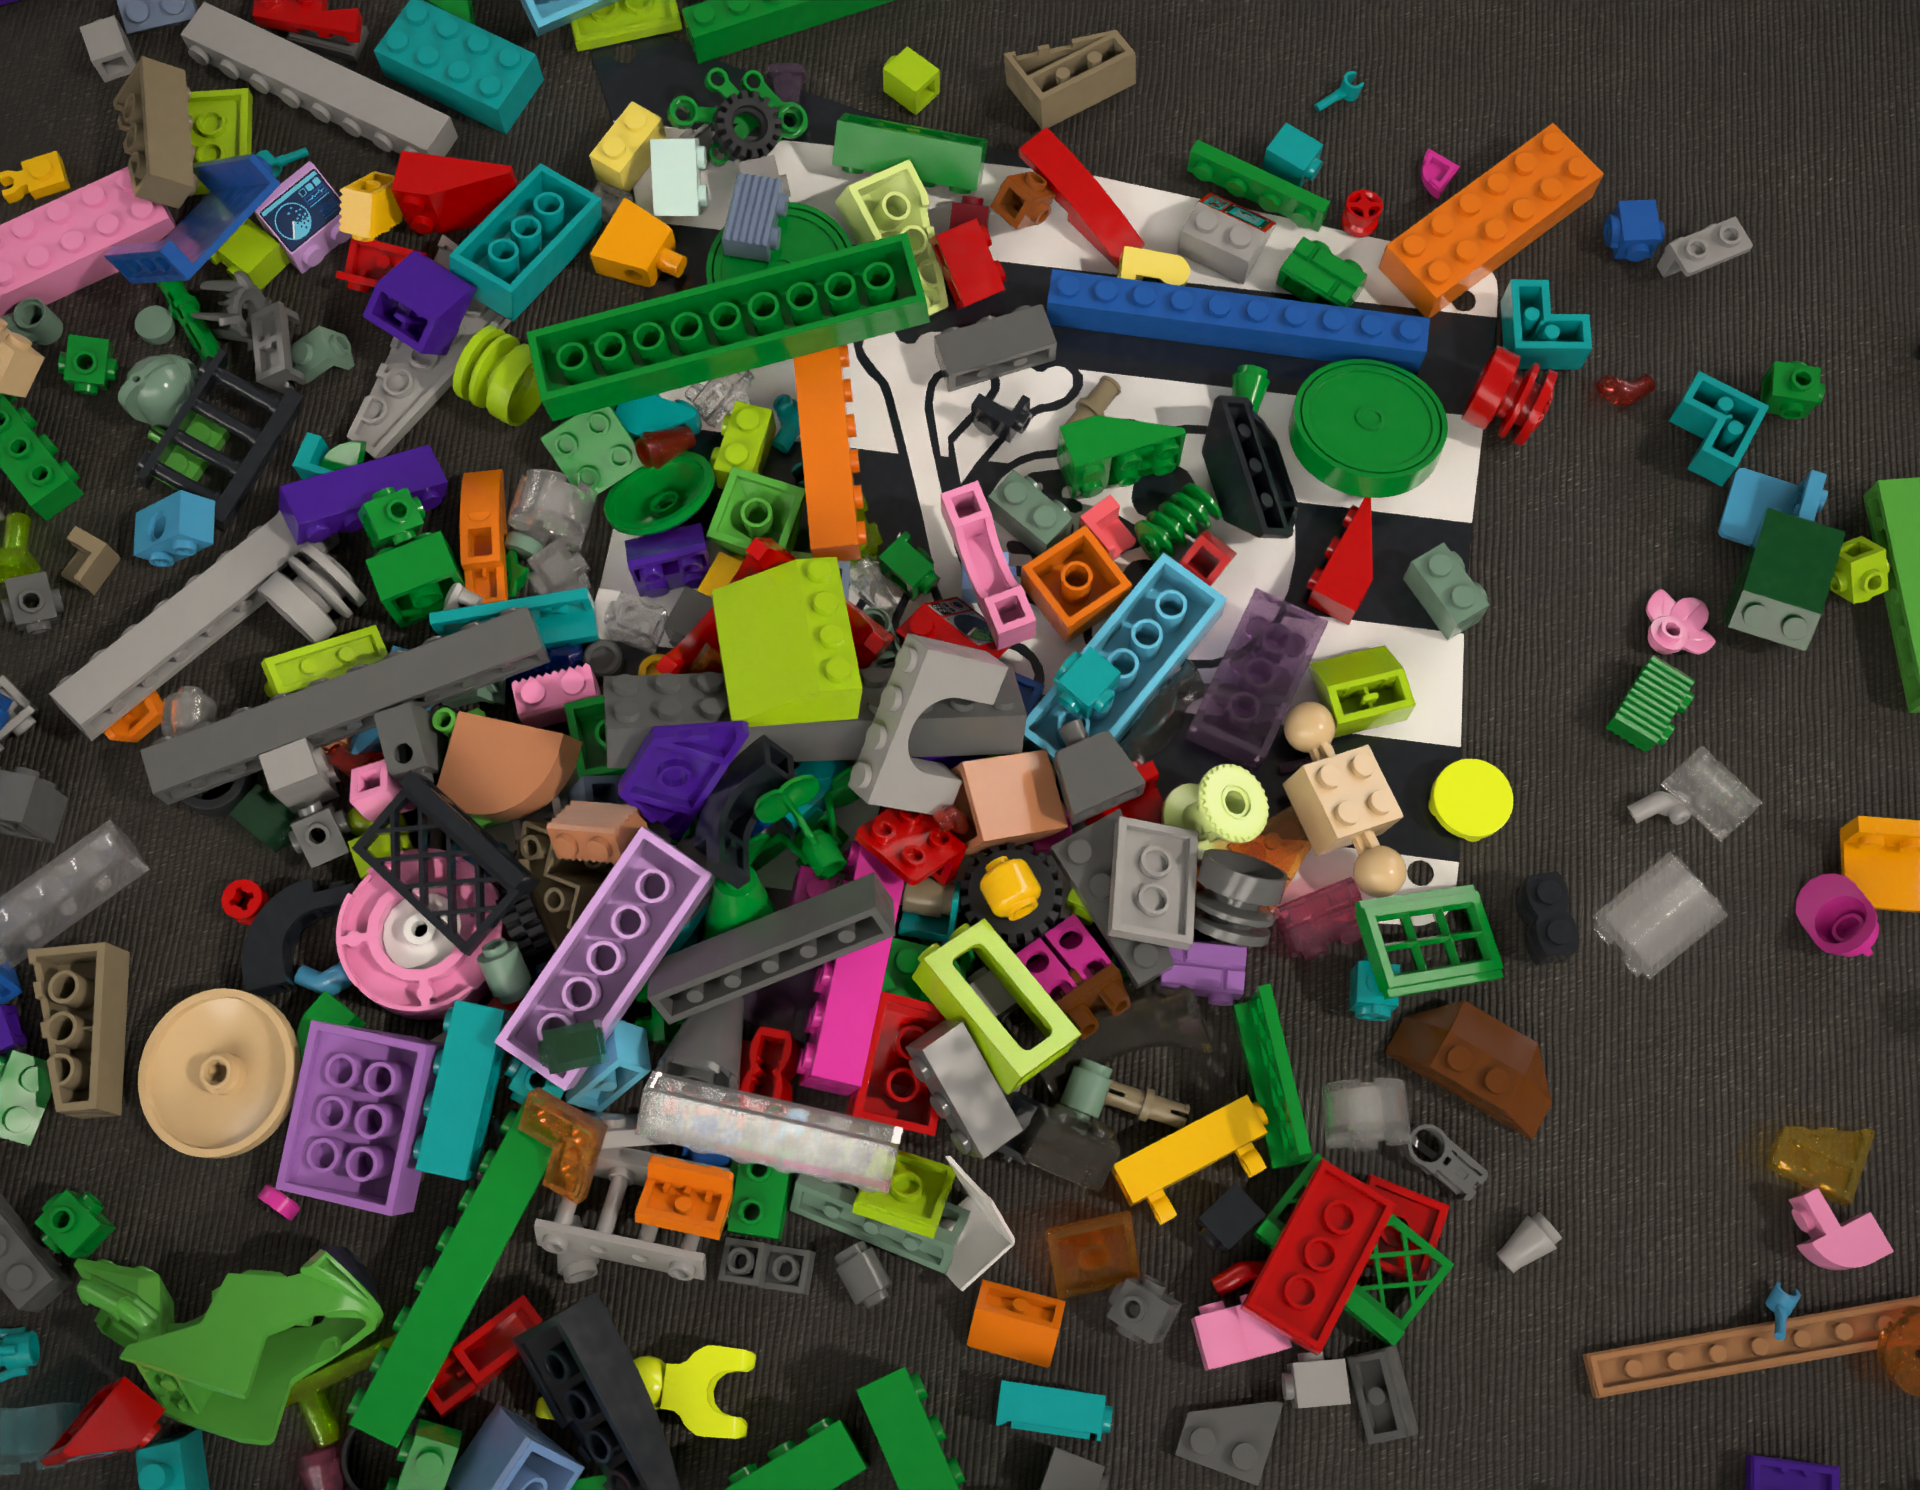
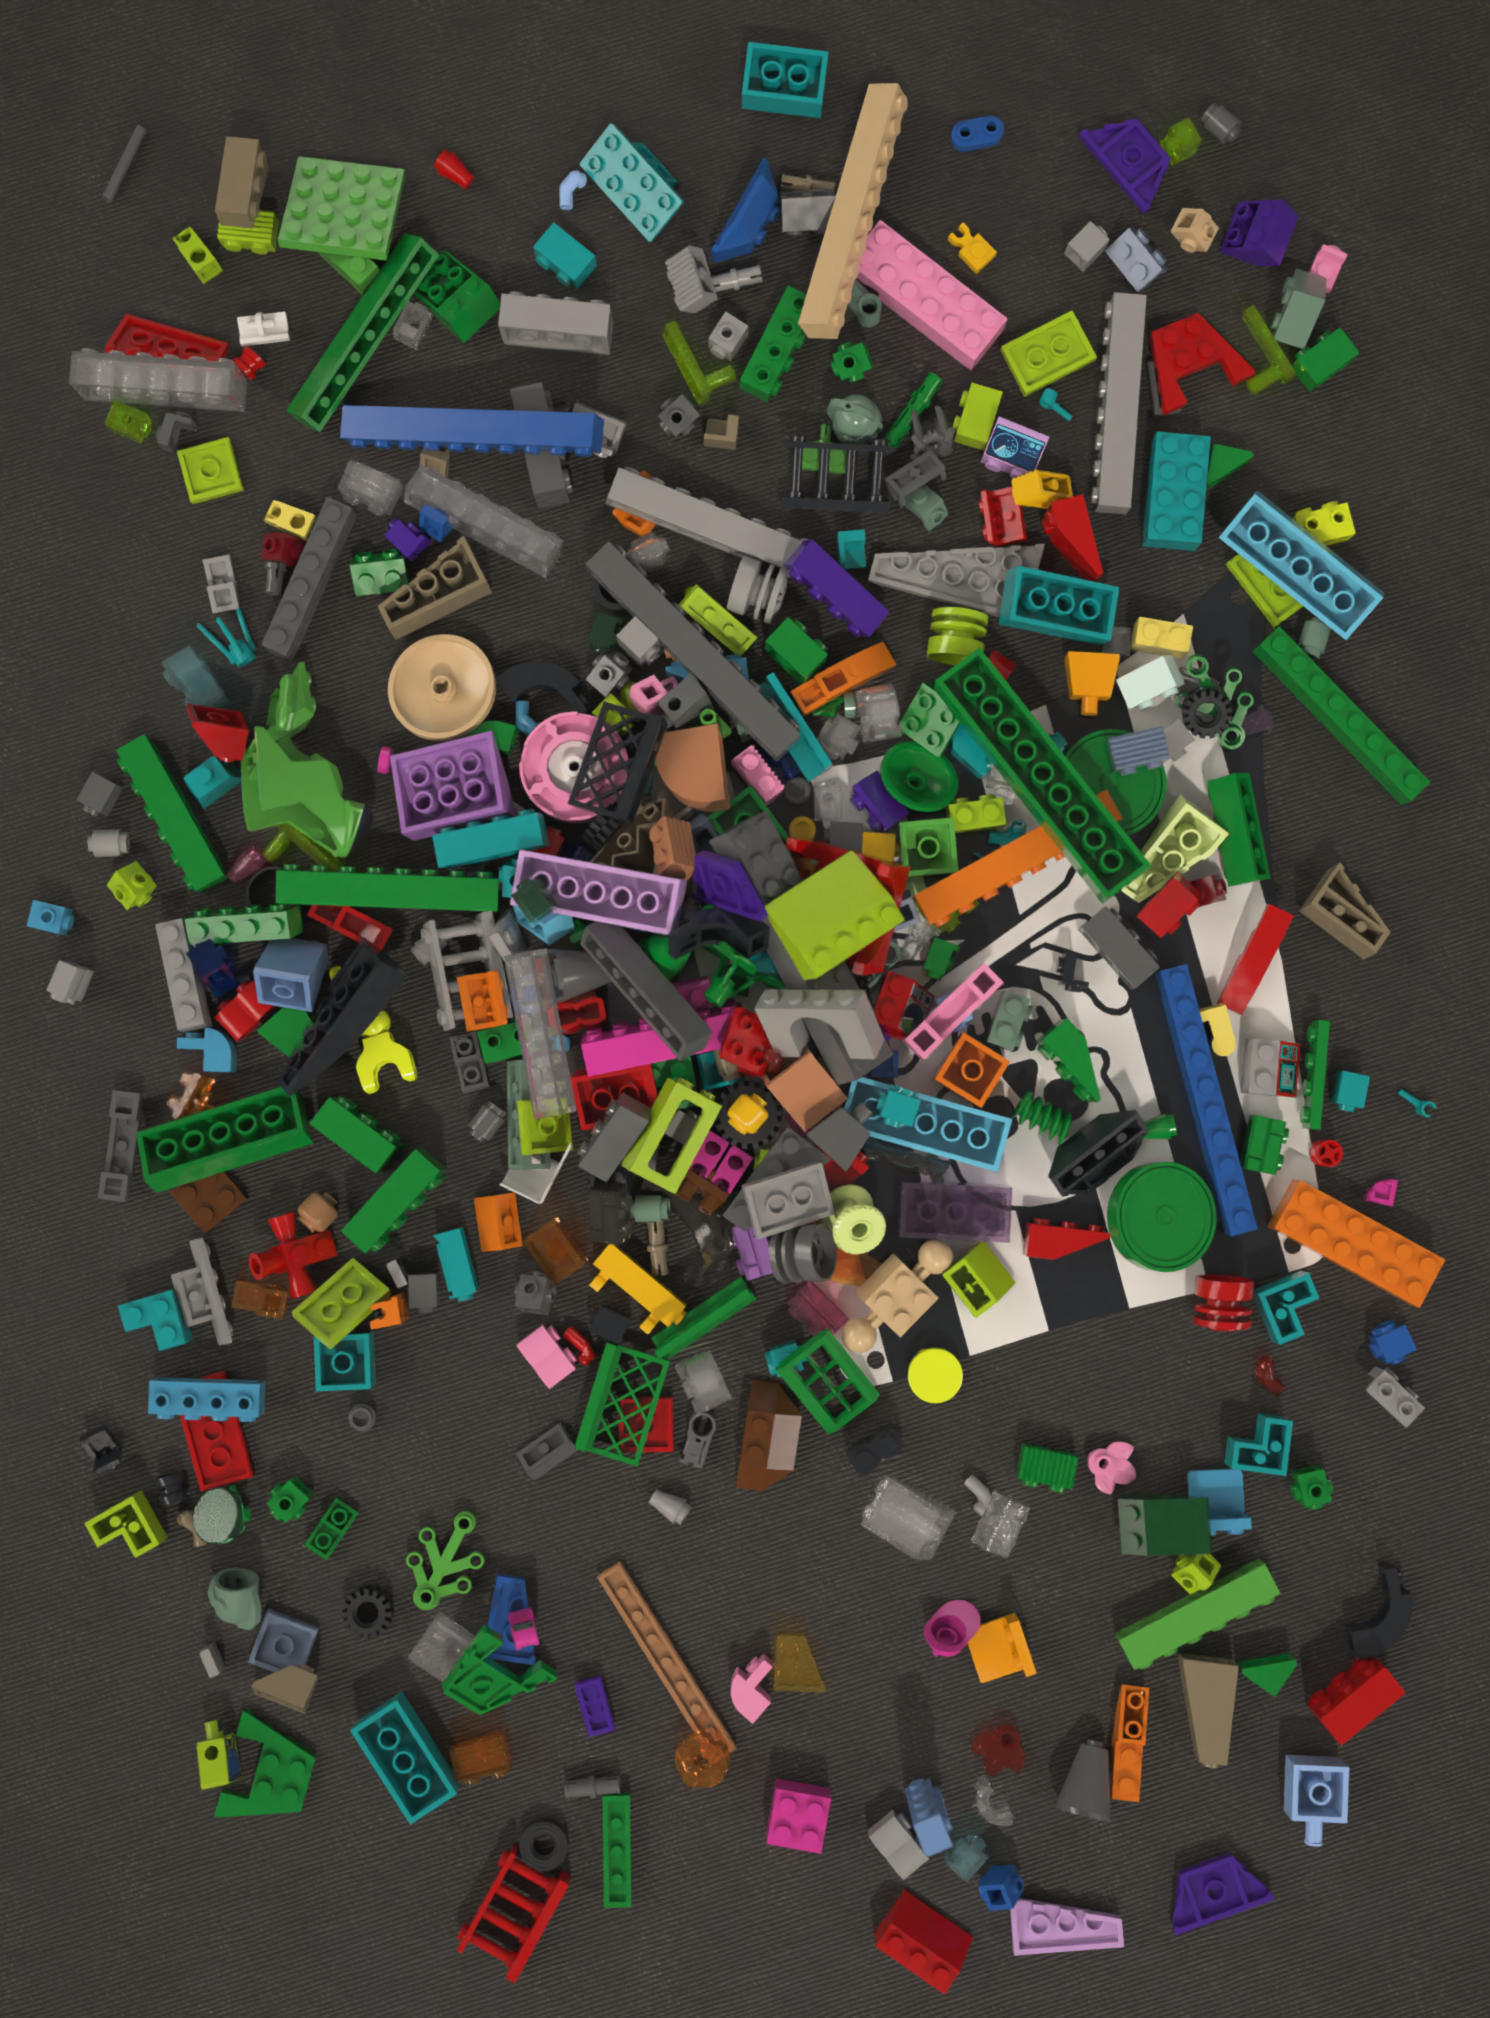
camera: 60 degrees right, 15 degrees up
green brick [34,1190,116,1259] -> none
blue panel [104,154,281,284] -> none
dark tan wedge [113,56,198,209] -> none
dark azure brick [133,490,215,567] -> none
sand green tile [135,305,177,345] -> none
red wheel [221,879,271,926] -> none
tile [320,440,367,471] -> none
clear red arm [325,744,384,778] -> none
green brick [357,487,425,549] -> none
dark purple slope [363,250,477,355] -> none
light grey bar [443,582,483,611] -> none
sand green brick [477,938,532,1004] -> none
clear orange plate [518,1087,608,1204] -> none
clear red cone [635,425,695,469] -> none
lime brick [883,46,940,115] -> none
dark orange brick [990,172,1056,230] -> none
dark tan pin [1058,376,1121,432] -> none
coral panel [1078,494,1136,561] -> none
dark grey wing [1173,1401,1284,1486] -> none
red brick [1179,530,1237,586] -> none
red tile [1240,1158,1397,1356] -> none
light grey brick [1282,1351,1351,1409] -> none
sand green brick [1403,542,1490,641] -> none
dark azure hand [1765,1282,1801,1340] -> none

